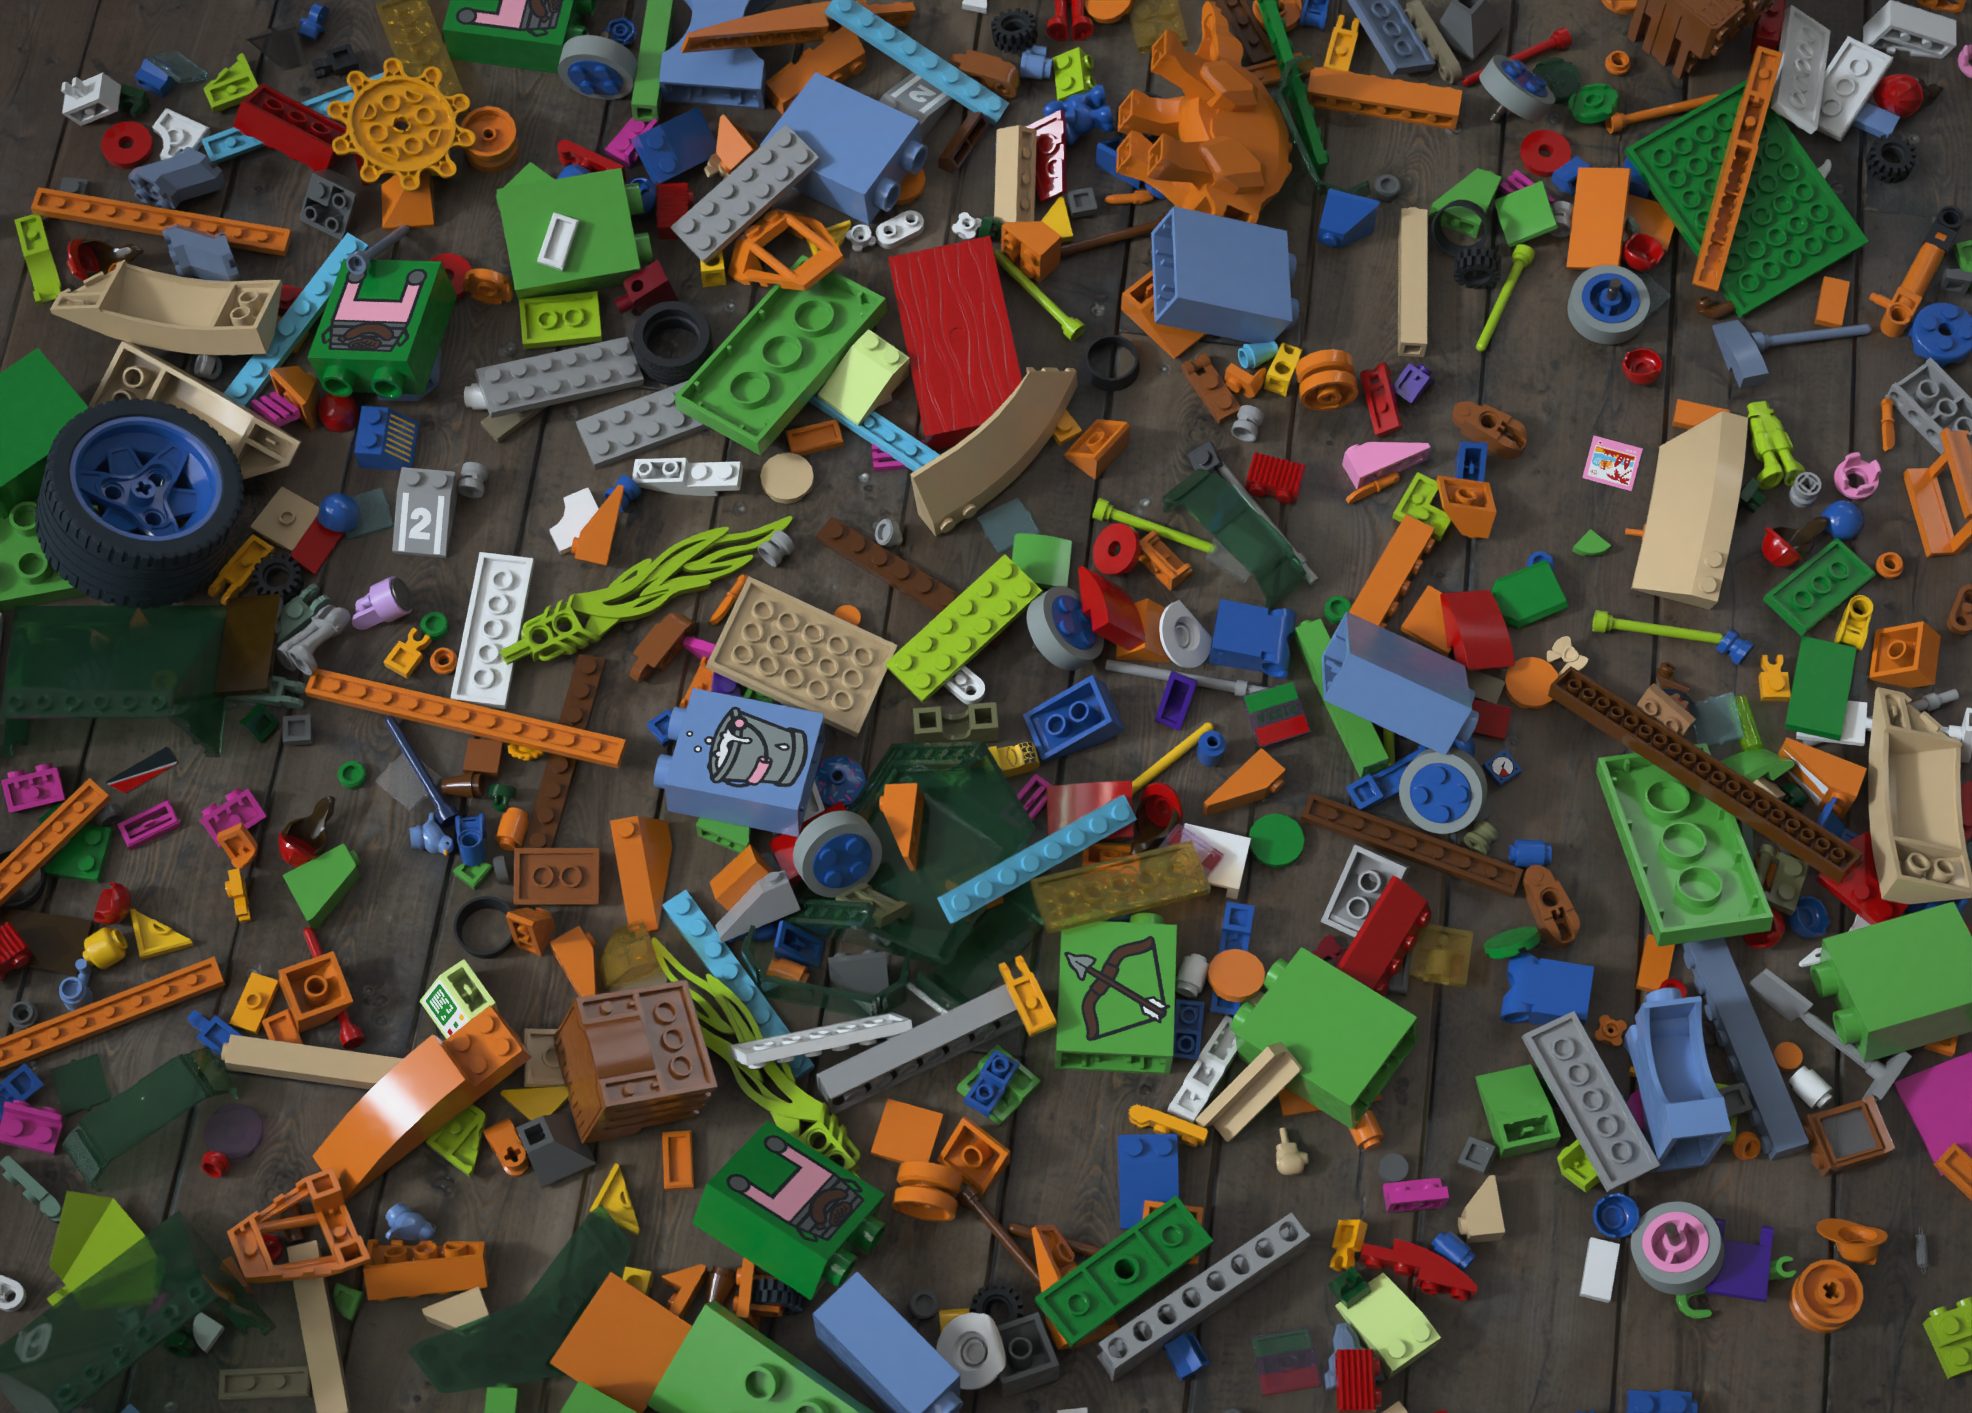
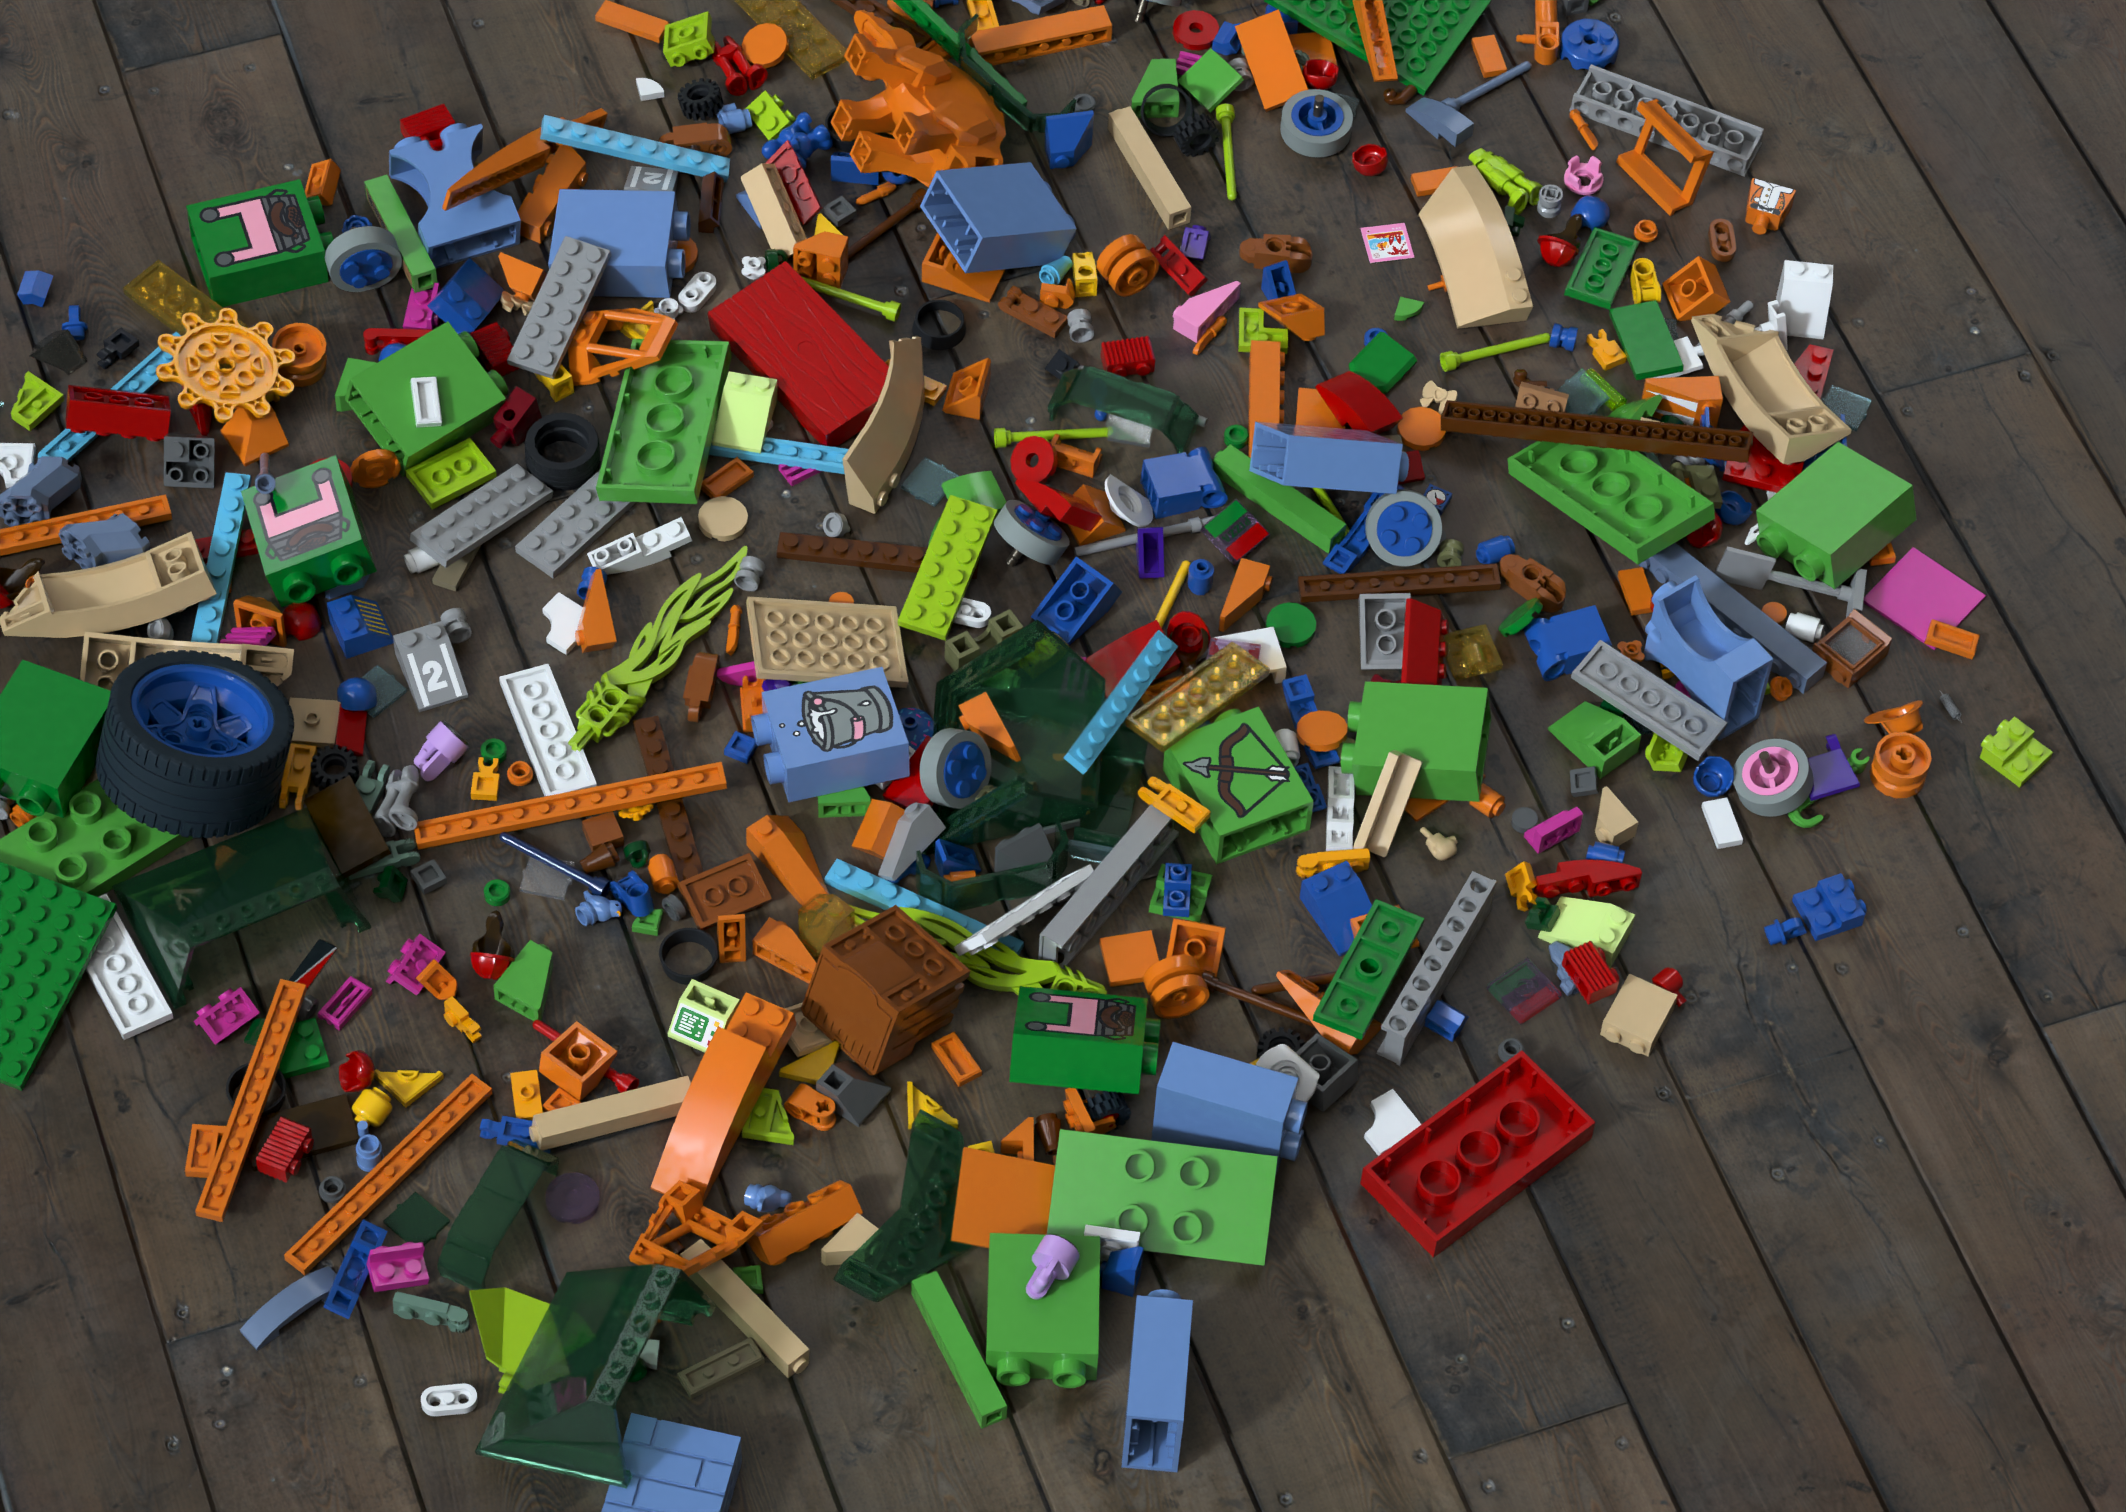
camera: 30 degrees left, 10 degrees down
red plate [201,1151,230,1178] -> none

